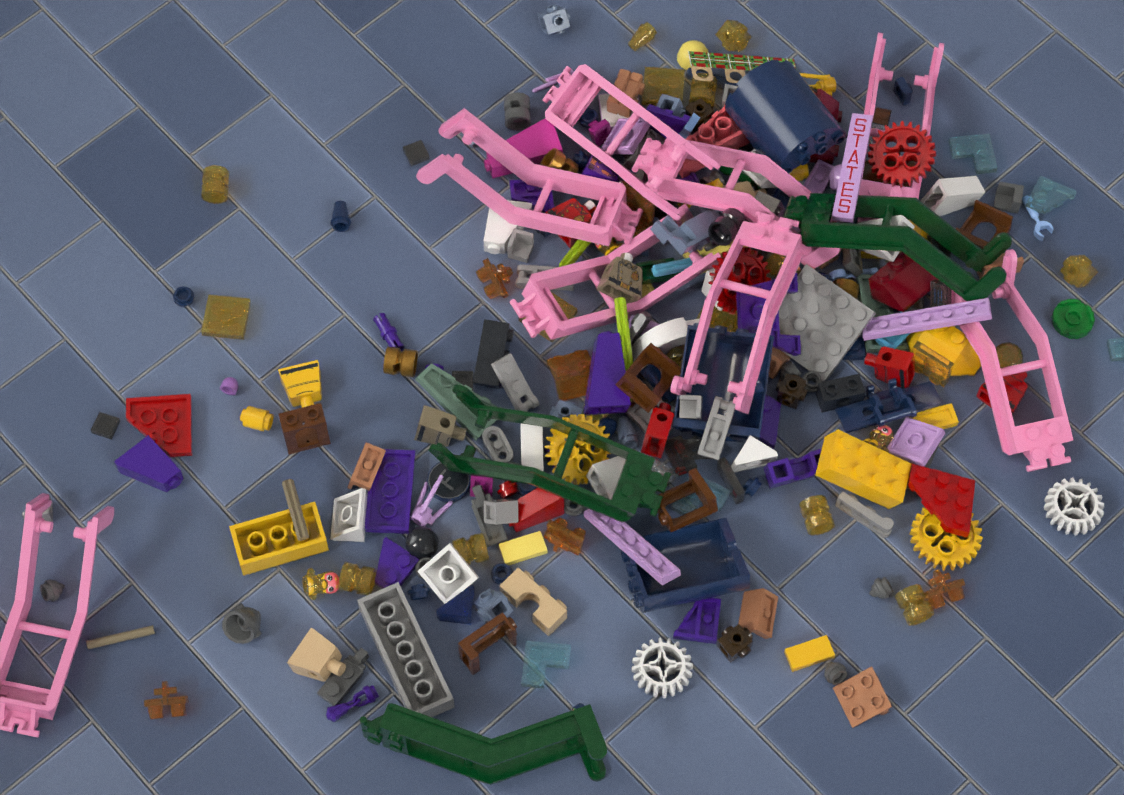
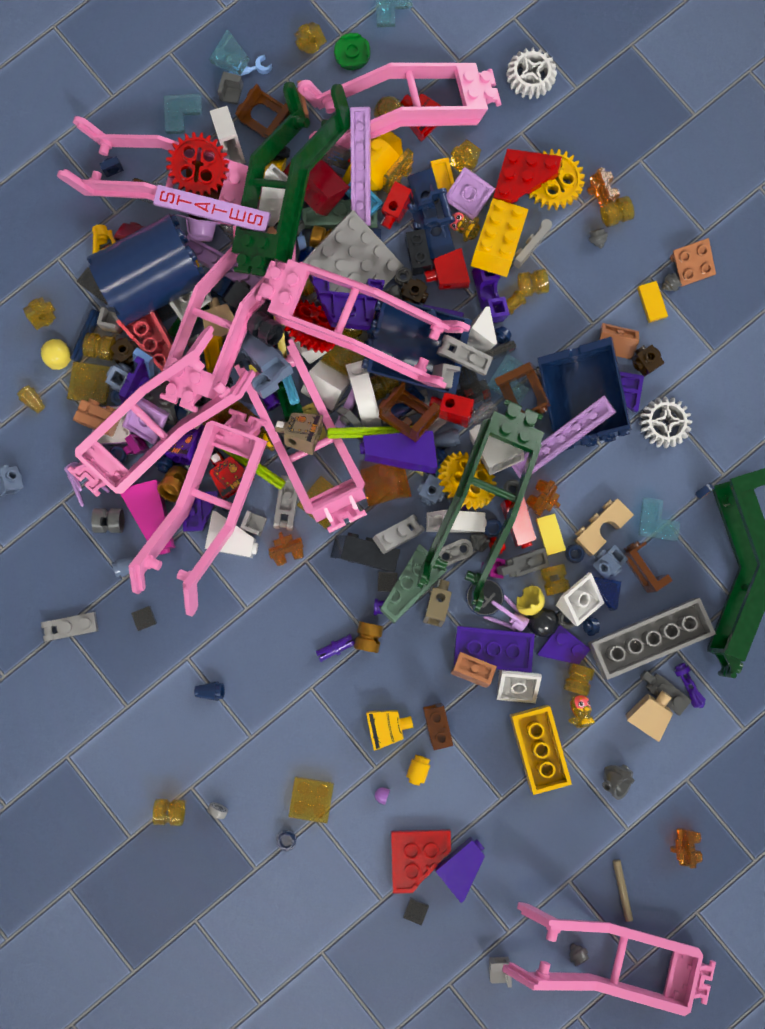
camera: 85 degrees left, 20 degrees up
dark tan axle [282,479,309,541] -> none
light grey panel [484,499,518,525] -> none
piece [688,51,796,83] -> none
none -> light grey plate [41,612,99,642]
none -> light grey tile [207,802,228,819]
none -> dark purple bush [258,393,281,412]
none -> white slope [301,360,350,412]
none -> red torso [424,248,470,290]
none -> clear yellow brick [450,139,481,172]
none -> clear yellow bush [506,290,526,315]
none -> light yellow hair [516,586,545,615]

